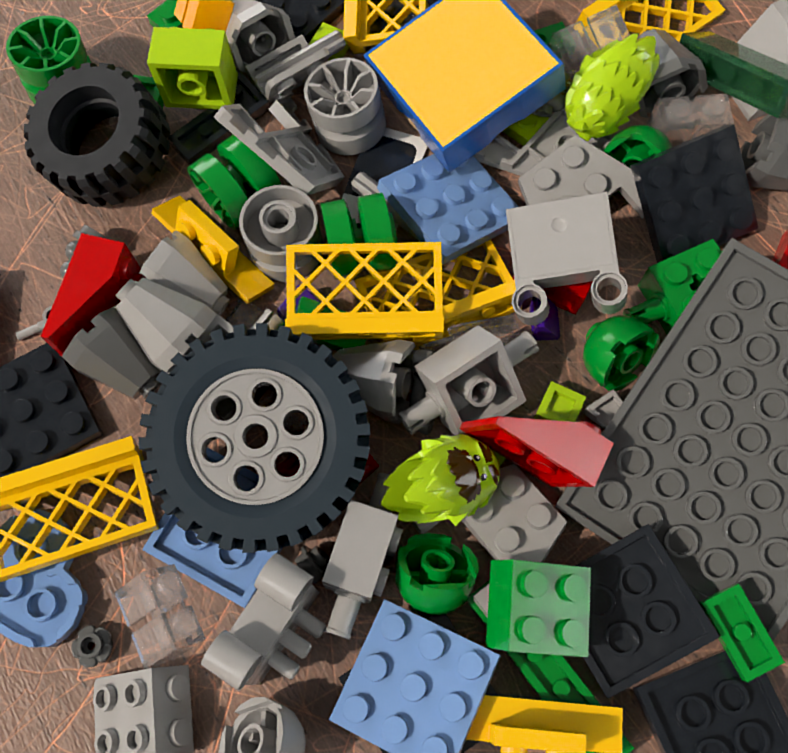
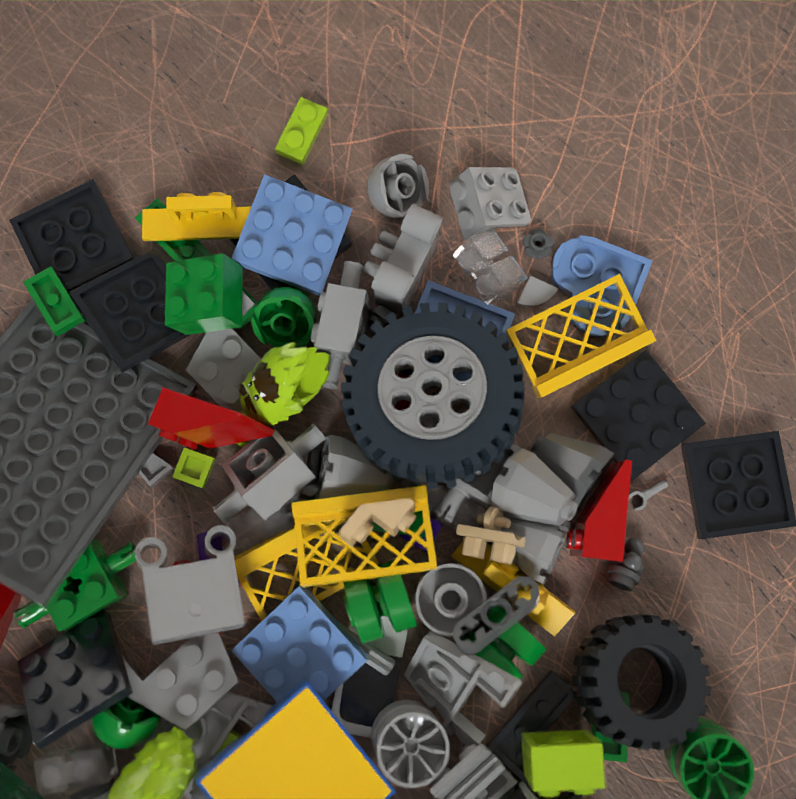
camera: 170 degrees right, 10 degrees up
green cylinder [582,315,660,391] -> none
none -> tan slope [339,498,416,547]
none -> dark grey beam [453,577,540,654]
none -> tan hips [456,506,526,564]
none -> light grey tile [516,276,558,308]

